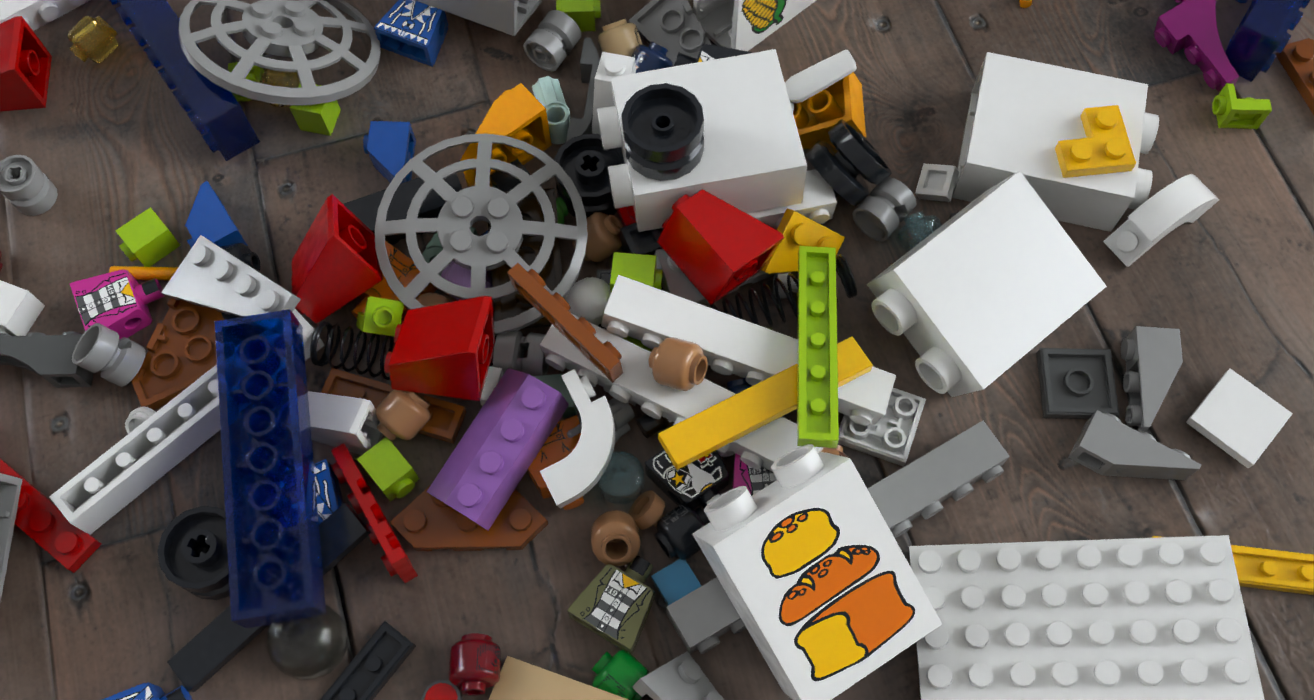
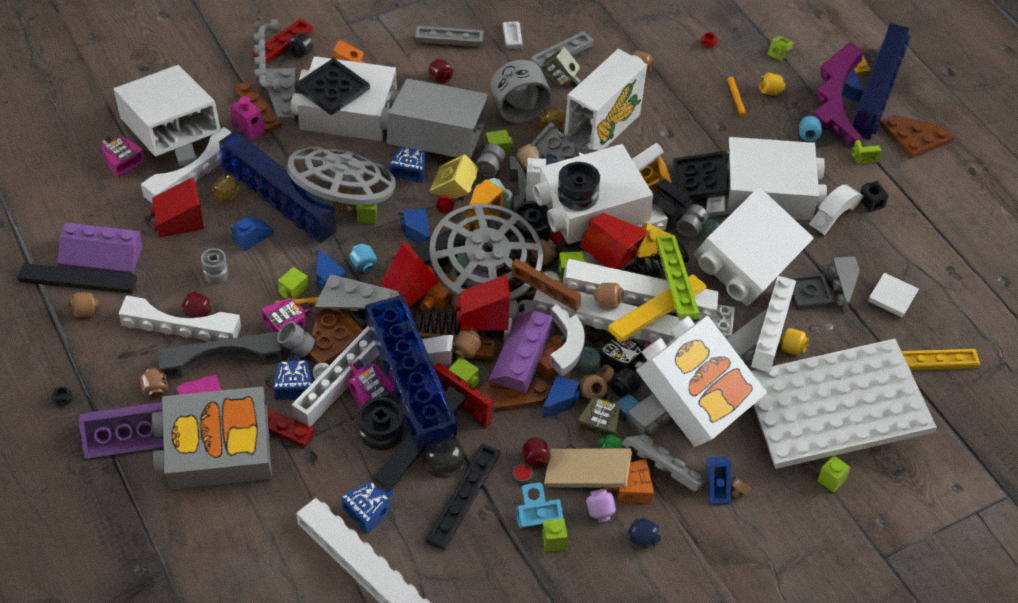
camera: 15 degrees left, 15 degrees down
lime bracket [356,296,404,336] -> none
yellow plate [1055,105,1136,178] -> none
light grey slope [1068,410,1201,480] -> none
none -> blue slope [231,217,274,251]
none -> torso [274,354,312,400]
none -> torso [347,359,396,410]
none -> medium azure head [350,244,377,273]
none -> light yellow slope [430,154,479,199]
none -> red plate [436,195,454,213]
none -> blue slope [543,375,581,418]
none -> black plate [673,151,728,200]
none -> white arch [751,276,796,372]
none -> yellow head [779,328,809,356]
none -> medium azure head [799,116,822,142]
none -> black brick [860,181,889,212]

